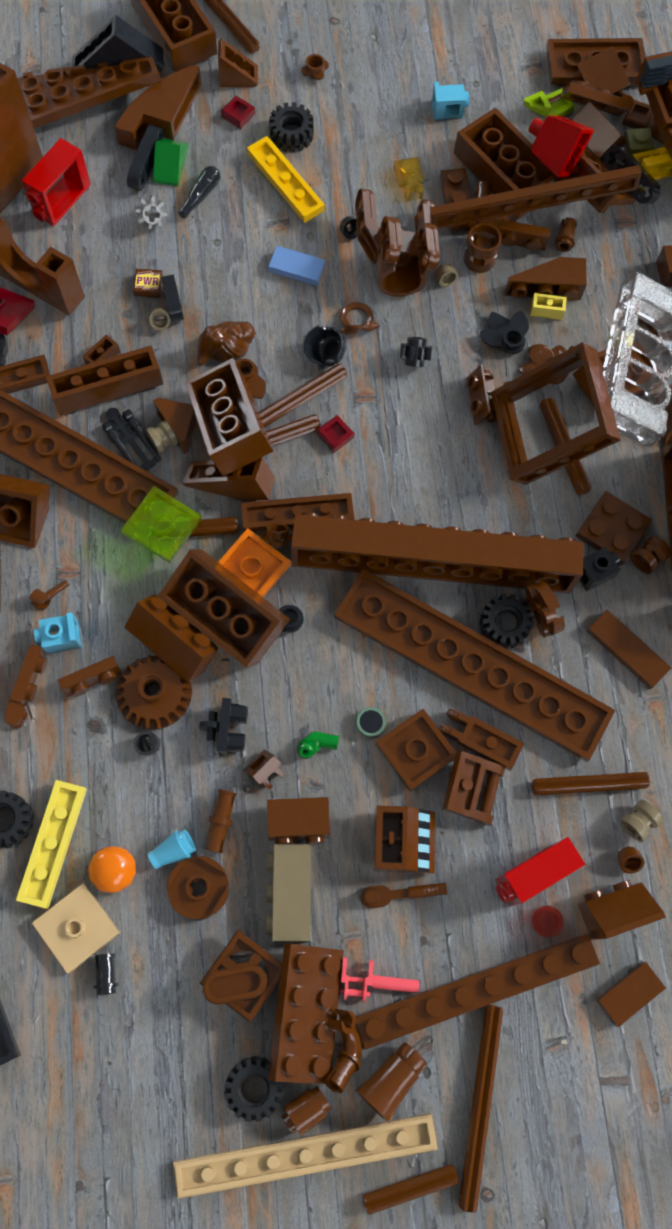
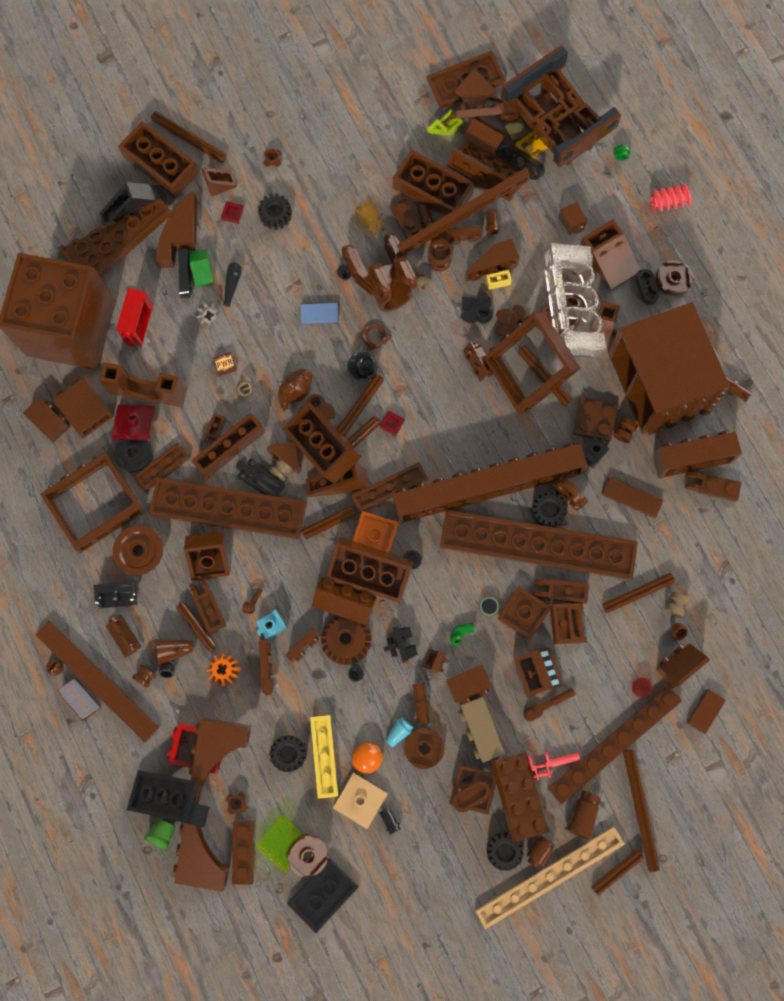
camera: 10 degrees left, 5 degrees up
clear neon green plate [121,486,202,563] -> none
black beam [161,274,184,322] -> none
yellow plate [247,136,325,223] -> none
reddish brown plate [261,523,293,547] -> none
reddish brown piece [324,1009,363,1093] -> none
black gear [400,337,432,367] -> none
medium azure brick [431,82,469,120] -> none
red window [495,837,586,906] -> none
red torso [528,115,594,177] -> none

